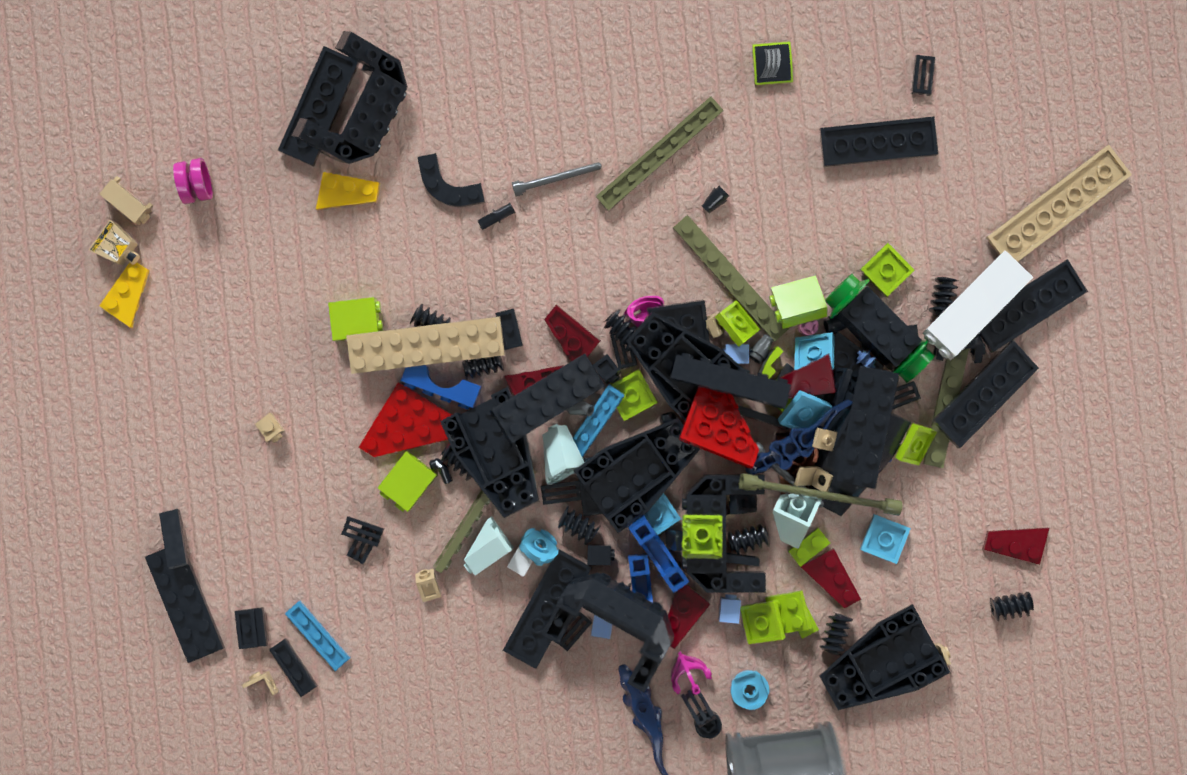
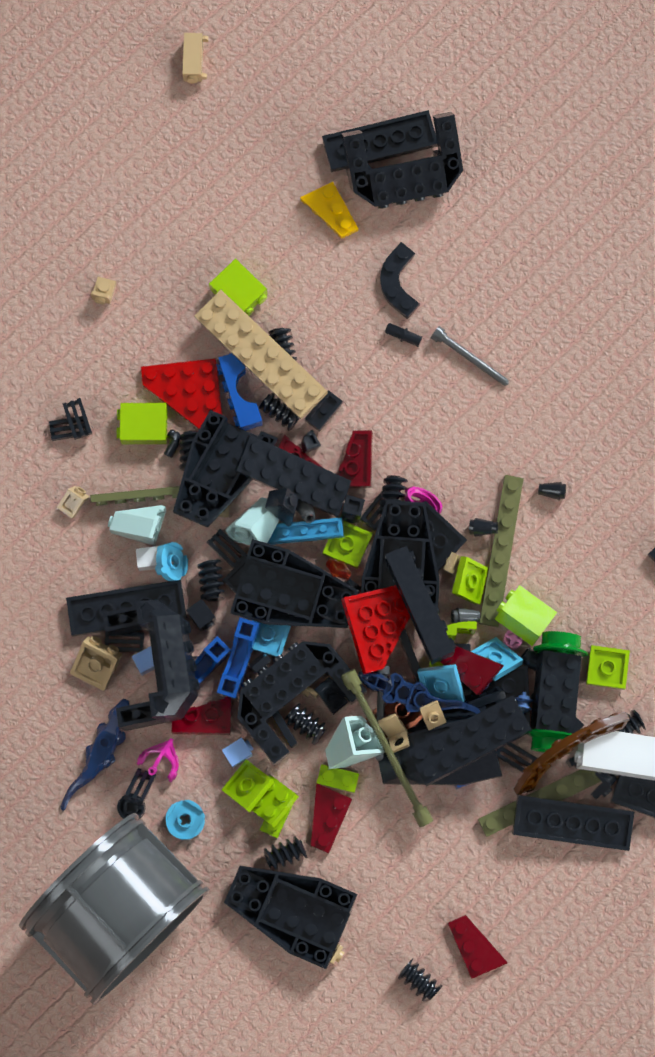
camera: 45 degrees right, 10 degrees down
tan torso [89,220,140,265] -> none
yellow wing [99,262,150,328] -> none
dark pink wheel [173,158,213,204] -> none
olive plate [596,96,724,211] -> none
lime slope [682,515,722,559] -> none
light blue brick [723,344,749,364] -> none
medium azure plate [860,514,911,564] -> none
lime plate [895,423,937,465] -> none
none -> tan plate [70,636,122,691]
none -> black slope [265,488,299,526]
none -> black tile [302,430,321,453]
none -> clear red tile [325,559,351,579]
none -> black cone [469,518,498,537]
none -> reddish brown plate [514,712,630,795]

